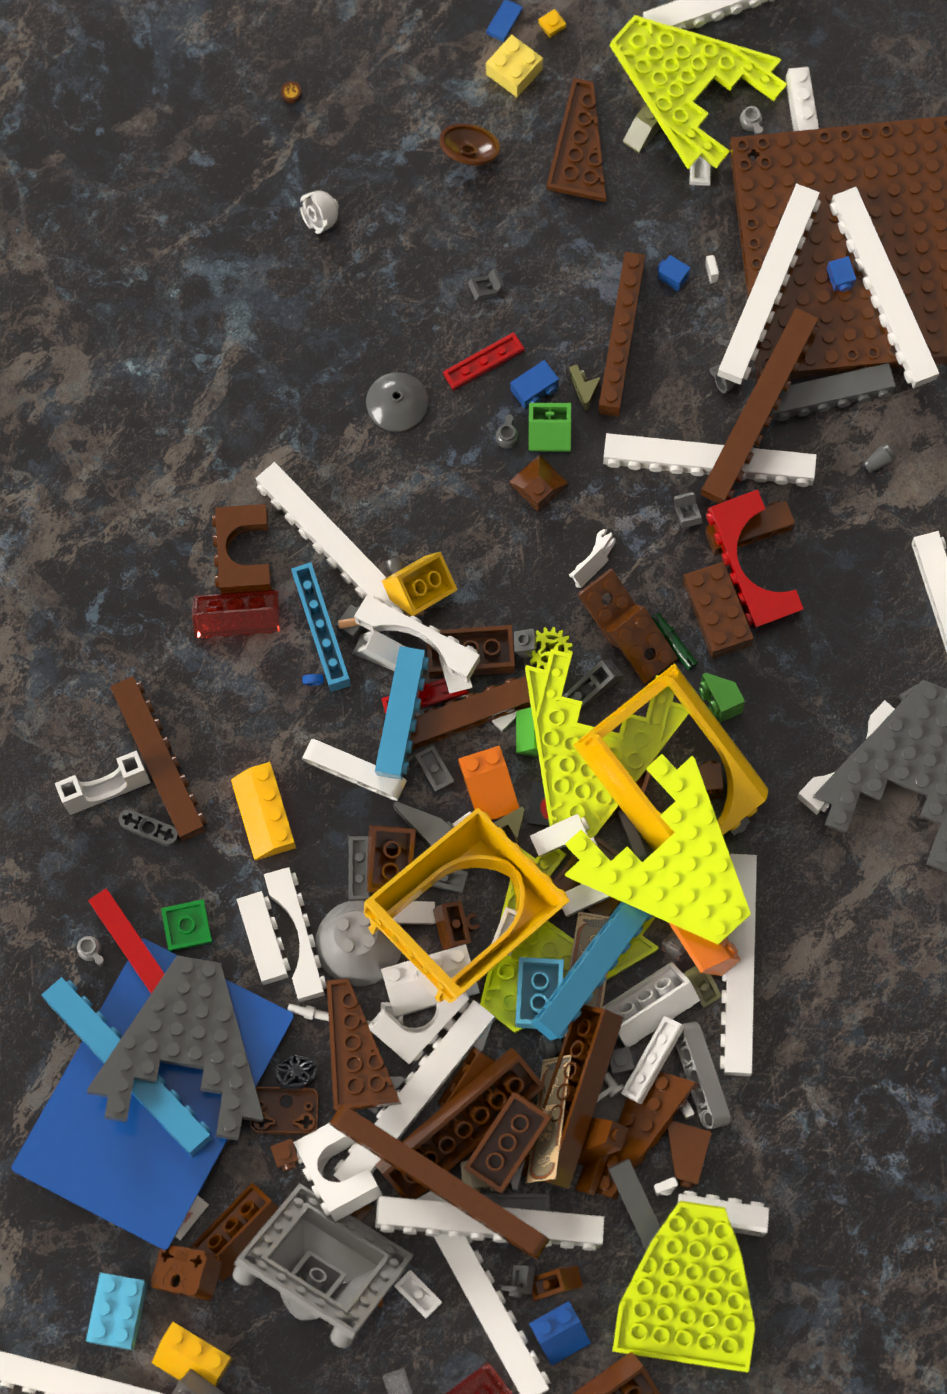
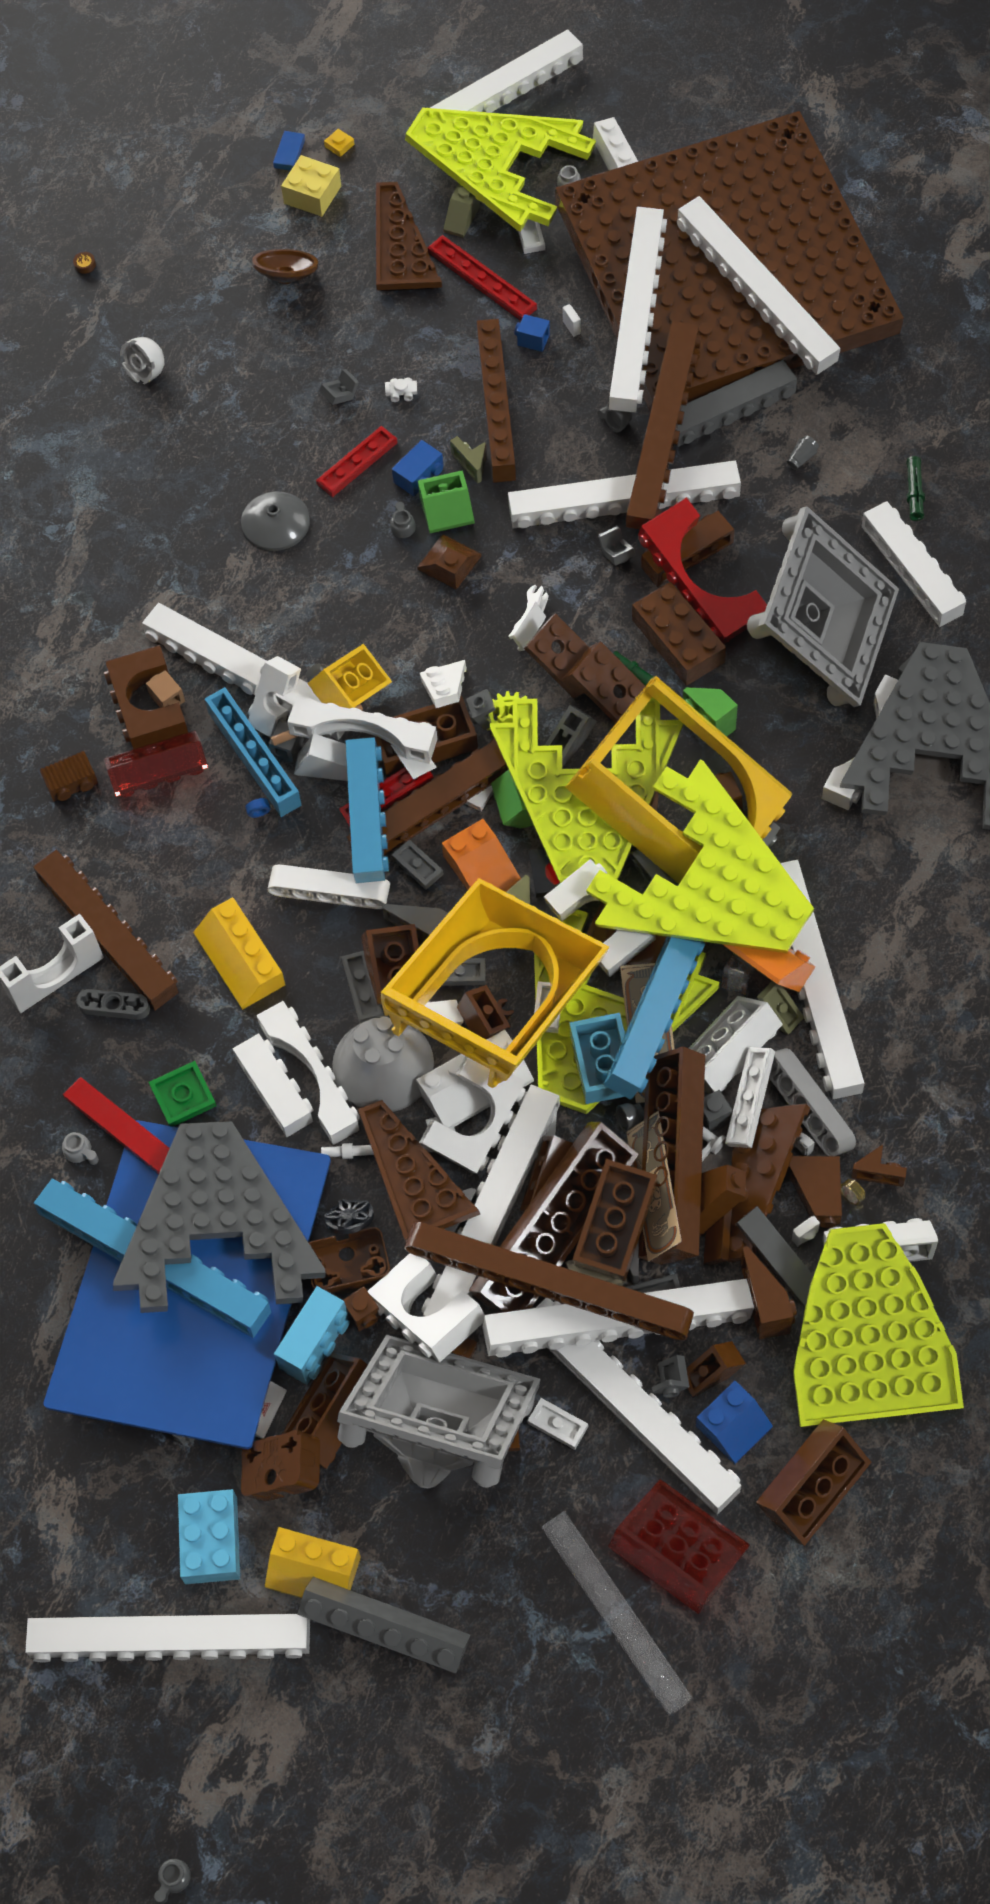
camera: 15 degrees left, 10 degrees down
blue brick [827,256,856,292] -> none
none -> reddish brown brick [40,751,98,802]
none -> medium nougat brick [146,670,185,708]
none -> white arch [248,656,301,737]
none -> medium azure brick [274,1286,350,1385]
none -> white piece [385,378,417,402]
none -> white wing [420,660,467,708]
none -> red tile [427,235,537,321]
none -> reddish brown slope [740,1246,797,1340]
none -> light grey piece [747,506,899,707]
none -> clear yellow tile [841,1179,866,1205]
none -> reddish brown slope [851,1145,907,1187]

